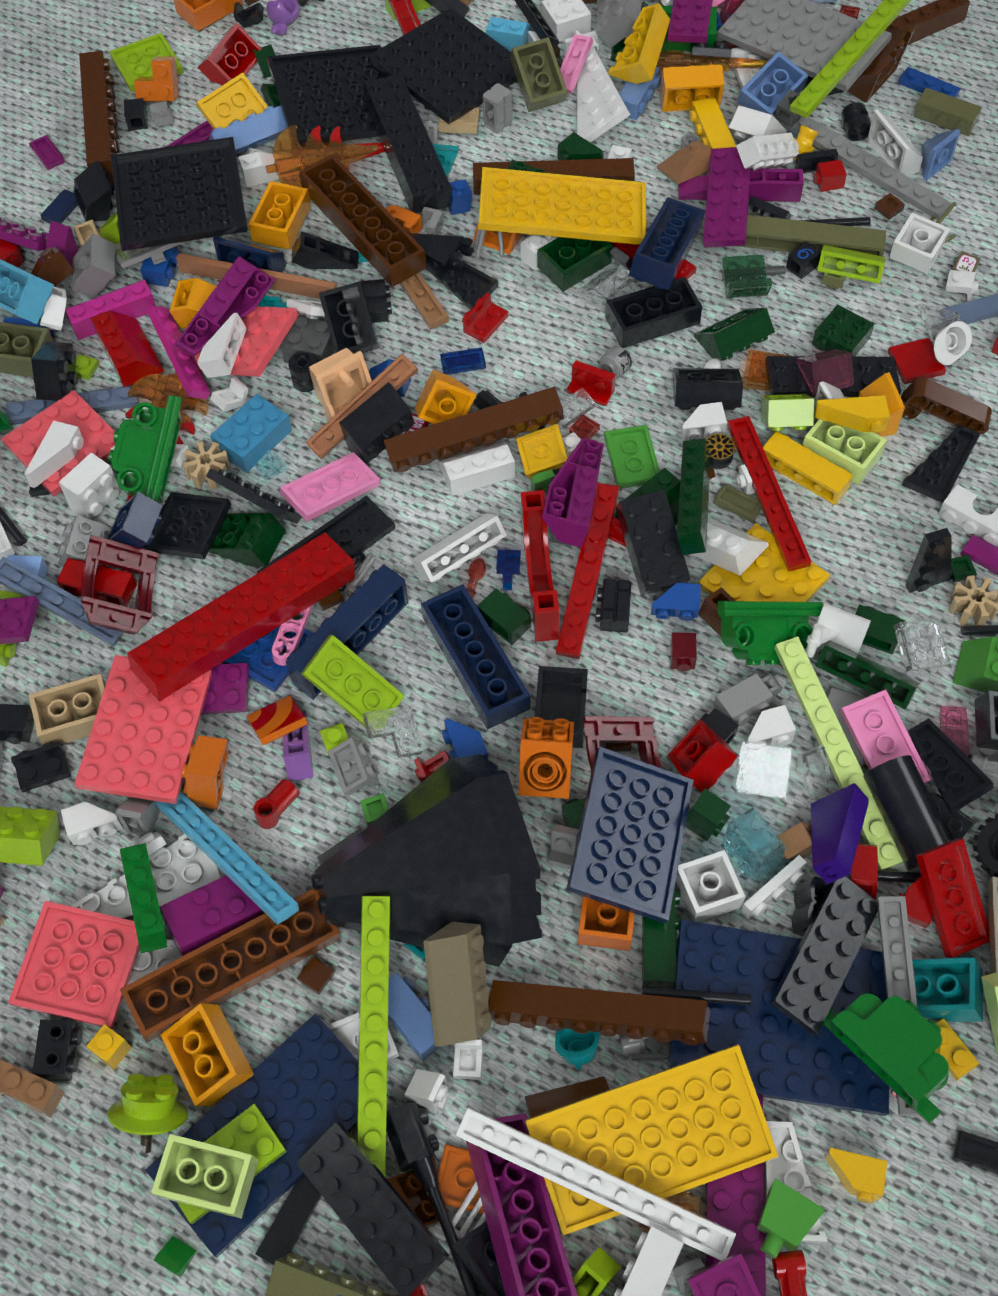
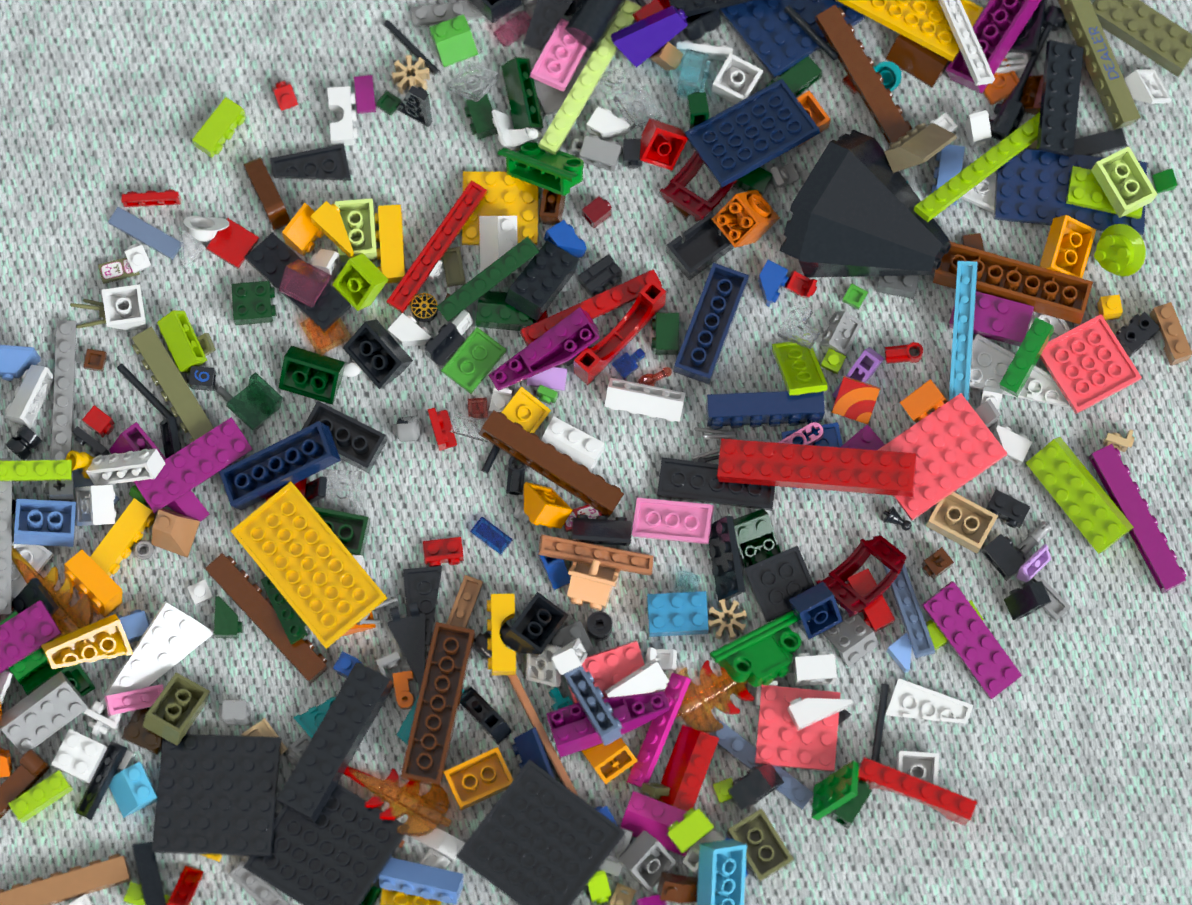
camera: 135 degrees left, 15 degrees up
none -> black bracket [425,321,465,367]
none -> white plate [452,310,474,335]
none -> yellow arch [487,594,516,675]
none -> white slope [551,638,588,675]
none -> sand blue brick [564,665,622,746]
none -> olive plate [641,783,670,799]
none -> lime brick [667,808,714,854]
none -> reddish brown brick [922,547,954,580]

